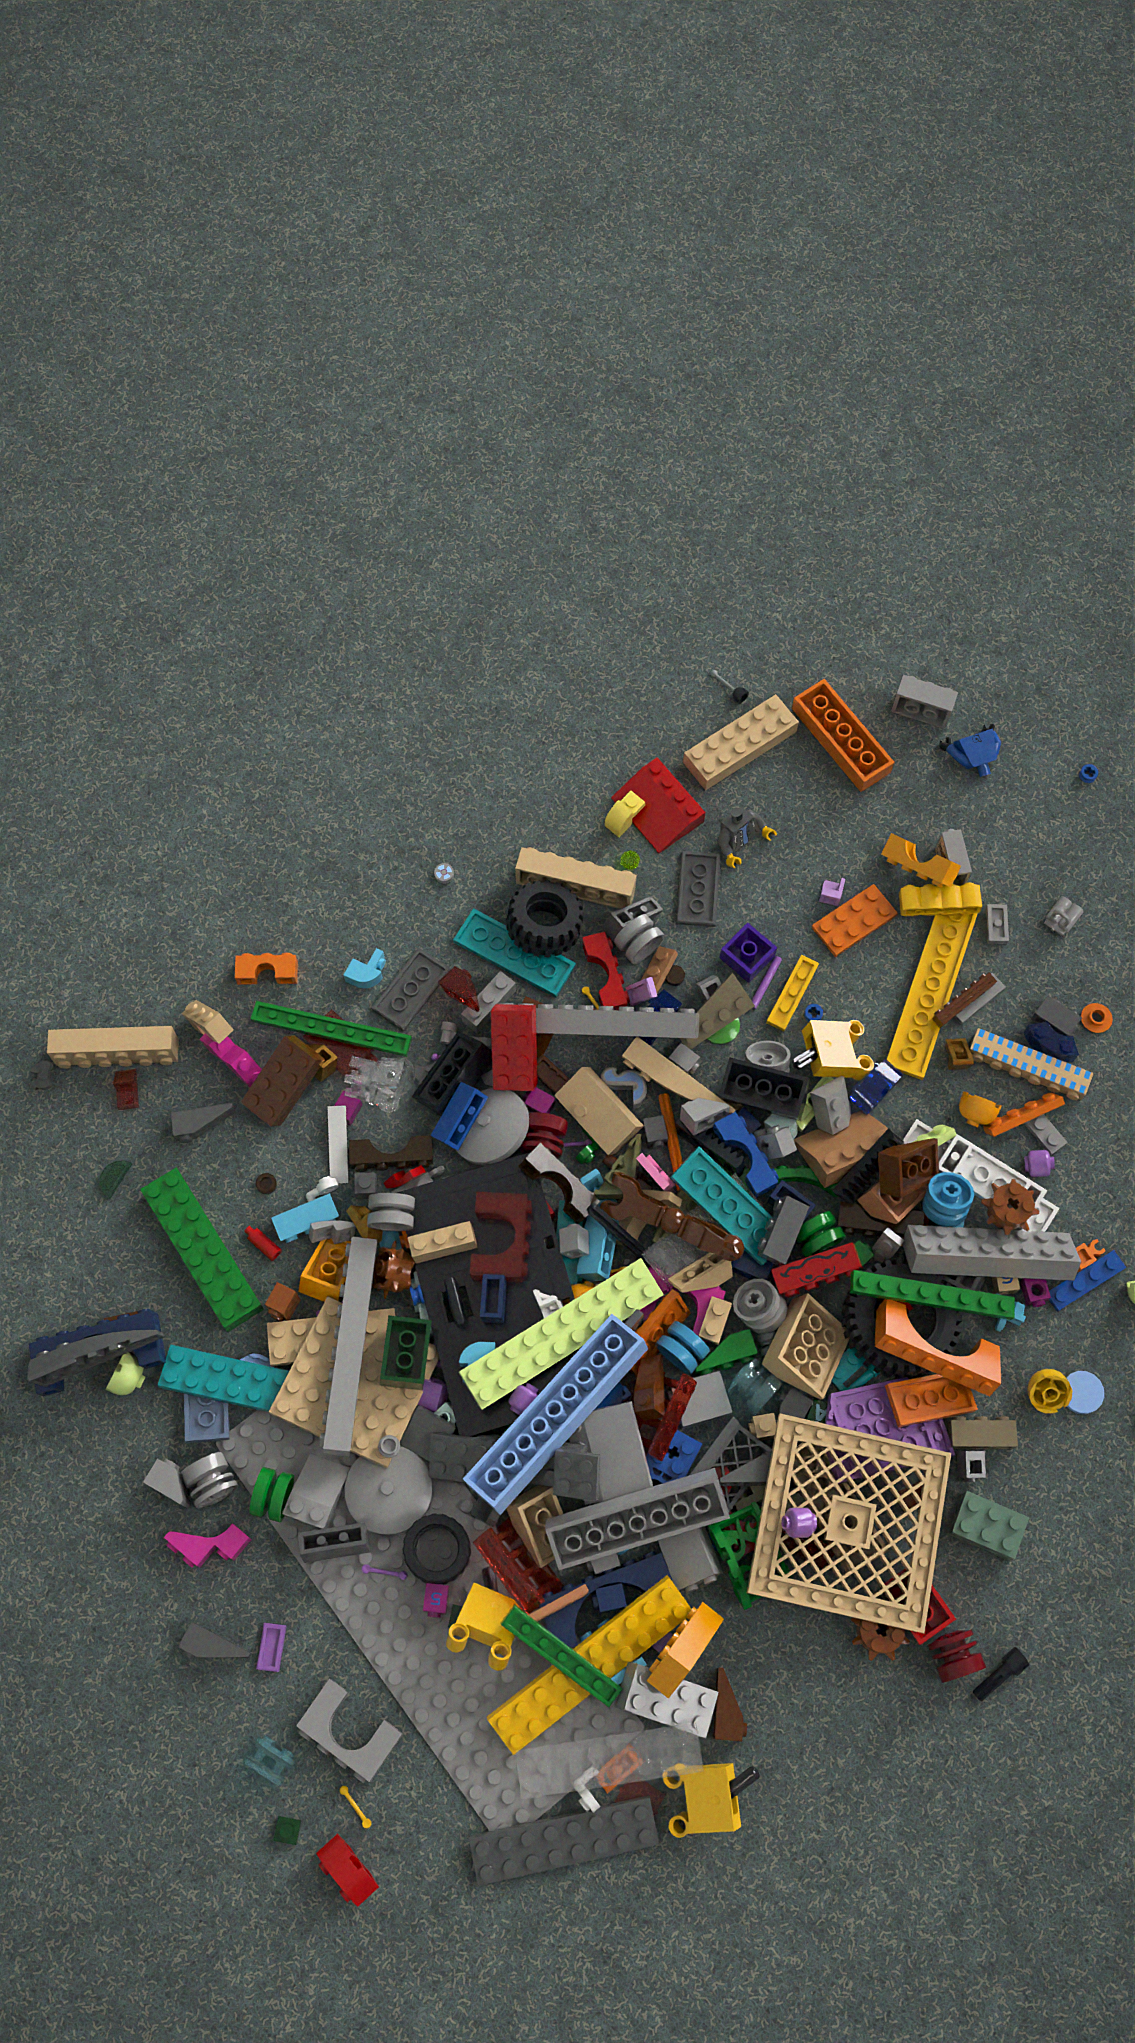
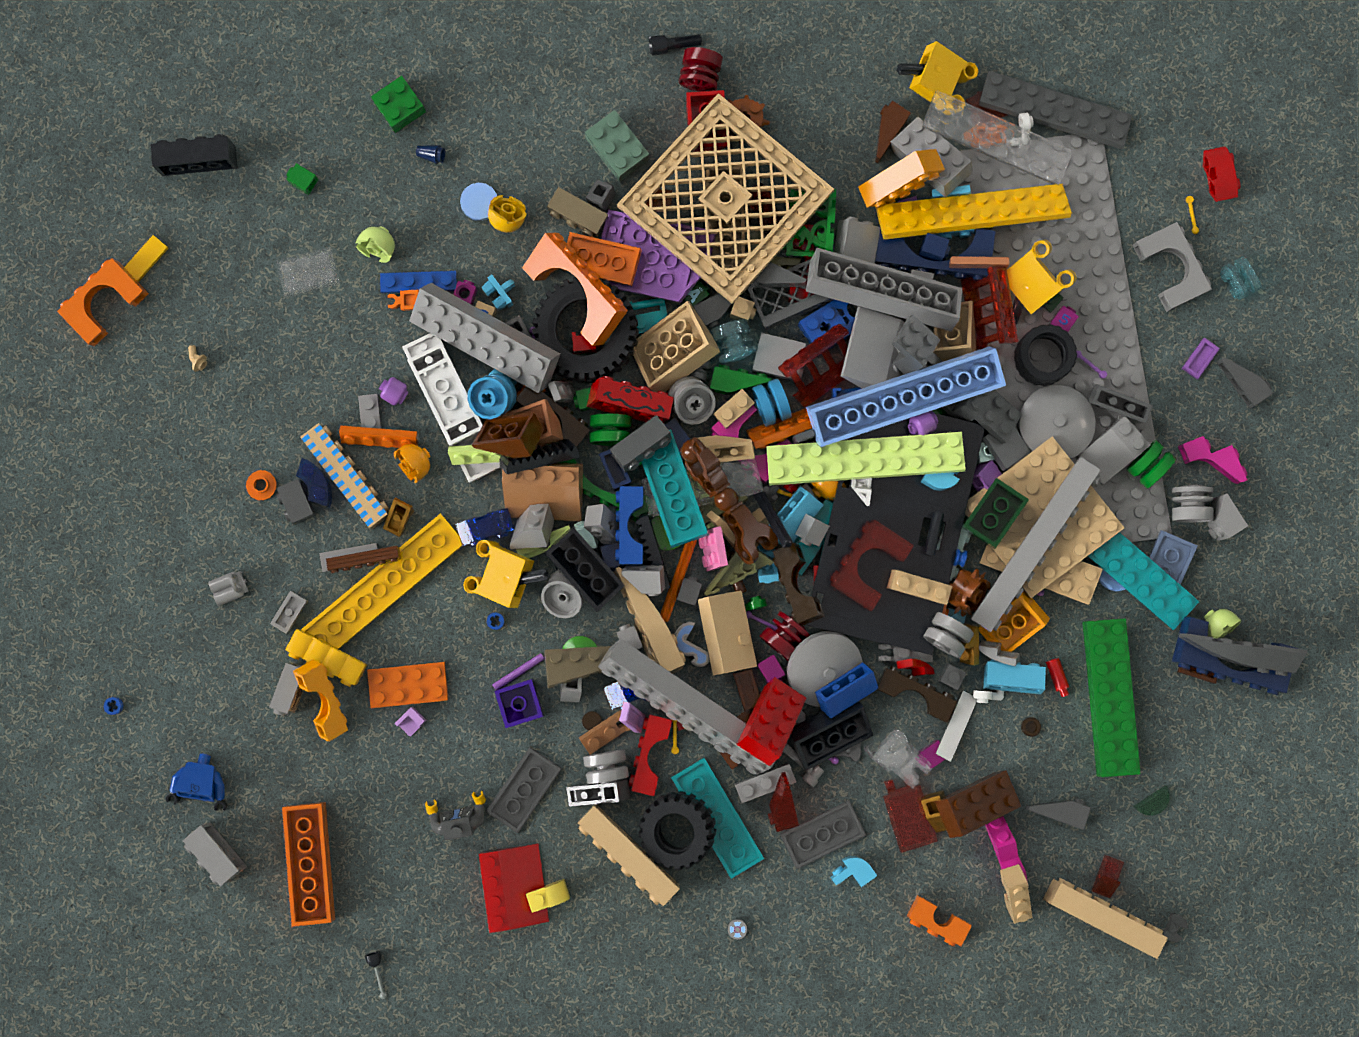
camera: 155 degrees left, 15 degrees up
green plate [251,1001,412,1057] -> none
dark orange brick [265,1282,301,1322] -> none
dark green plate [273,1816,302,1845] -> none
light grey plate [378,1435,400,1458] -> none
dark blue piece [480,1274,507,1323] -> none
green tile [500,1604,623,1708] -> none
clear neon green plate [620,850,640,870] -> none
reddish brown slope [634,1355,665,1421] -> none
tan brick [683,694,799,791] -> none
yellow plate [766,955,819,1032] -> none
medium lavender head [781,1508,817,1538] -> none
green plate [850,1270,1015,1320] -> none
dark orange brick [981,1179,1040,1235] -> none

